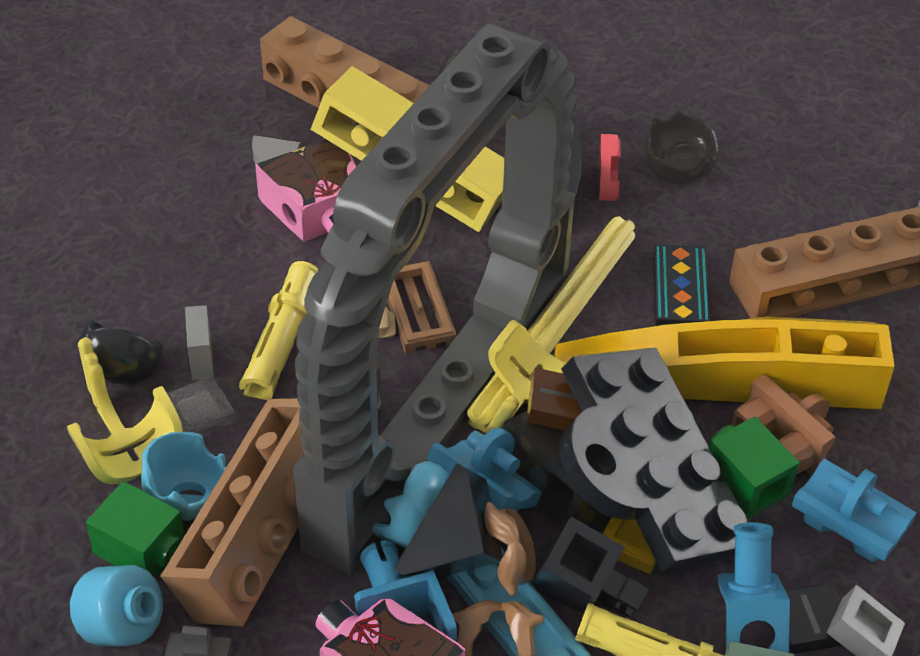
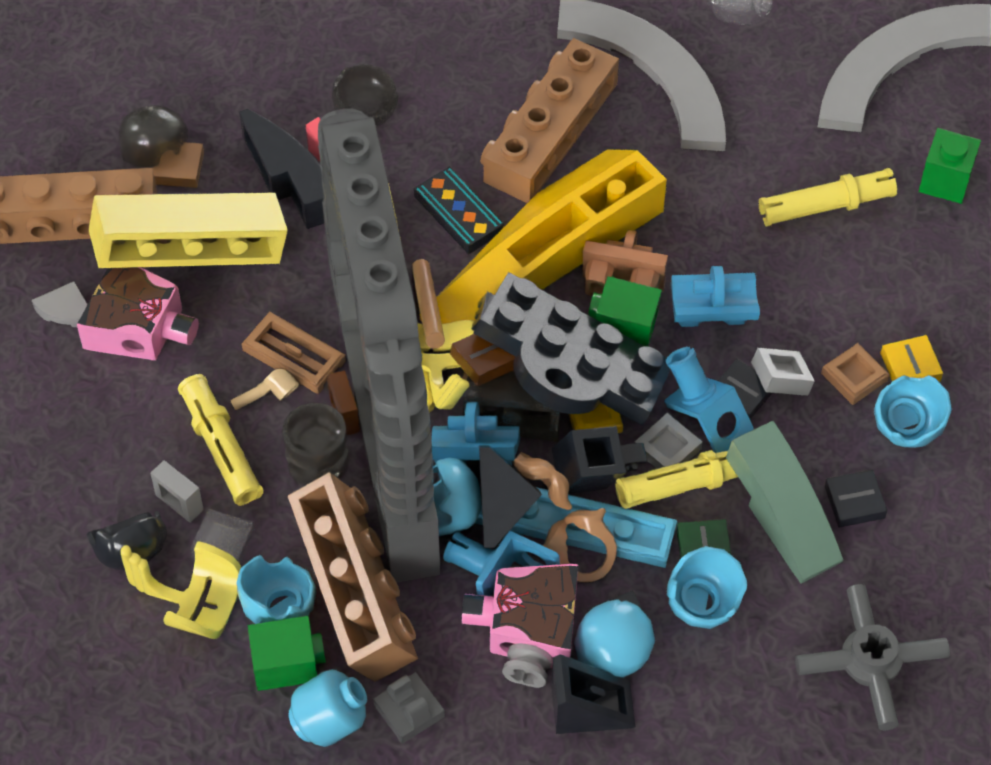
camera: 40 degrees left, 10 degrees up
none -> reddish brown tile [327,370,360,436]
none -> medium nougat bar [412,259,445,349]
none -> light grey tile [635,413,702,469]

